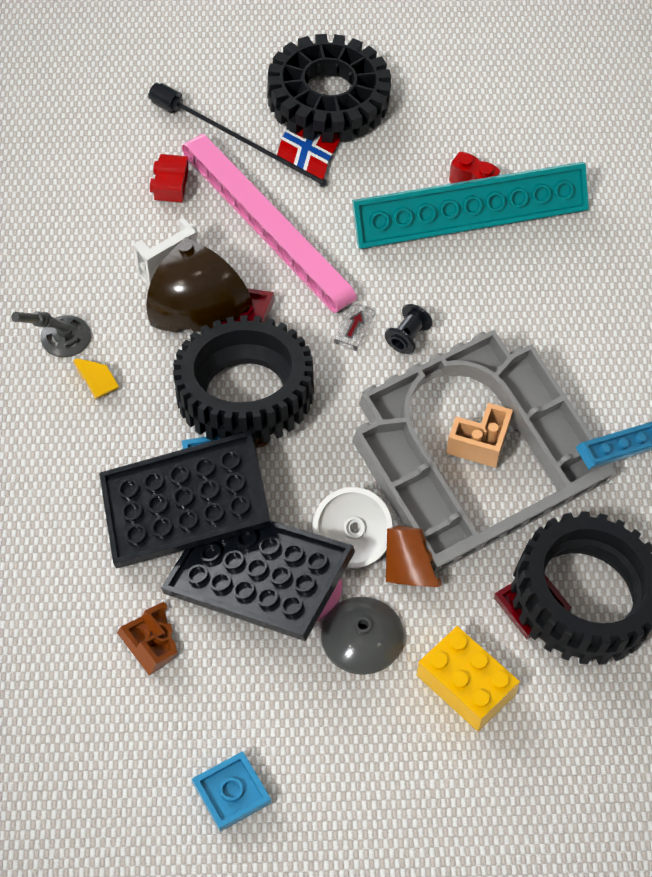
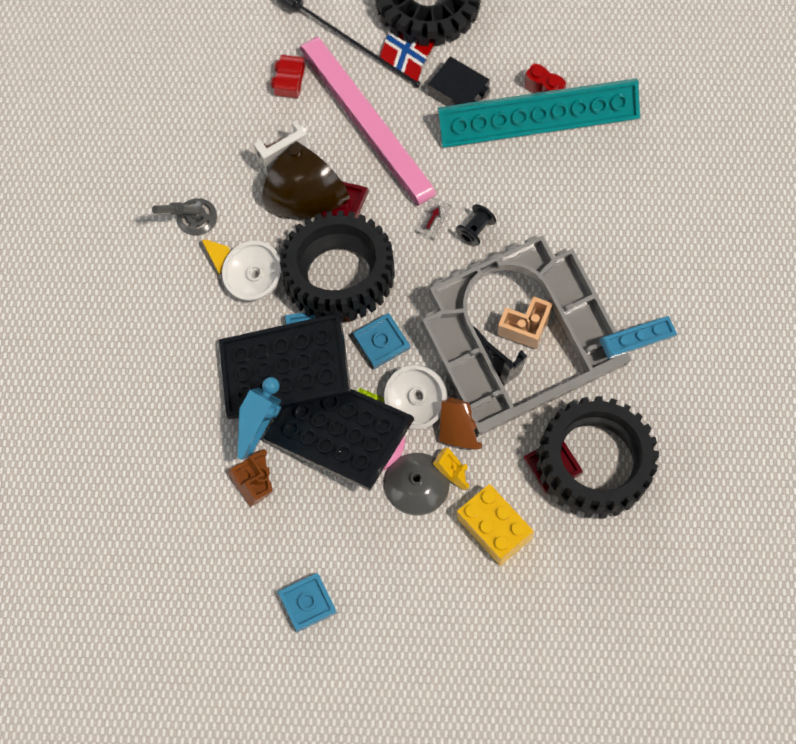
camera: 10 degrees right, 10 degrees up
none -> white dish [222,241,282,301]
none -> dark azure slope [238,377,281,460]
none -> dark azure plate [353,313,411,369]
none -> black brick [428,56,491,106]
none -> yellow slope [433,447,470,490]
none -> black hinge [473,326,527,386]

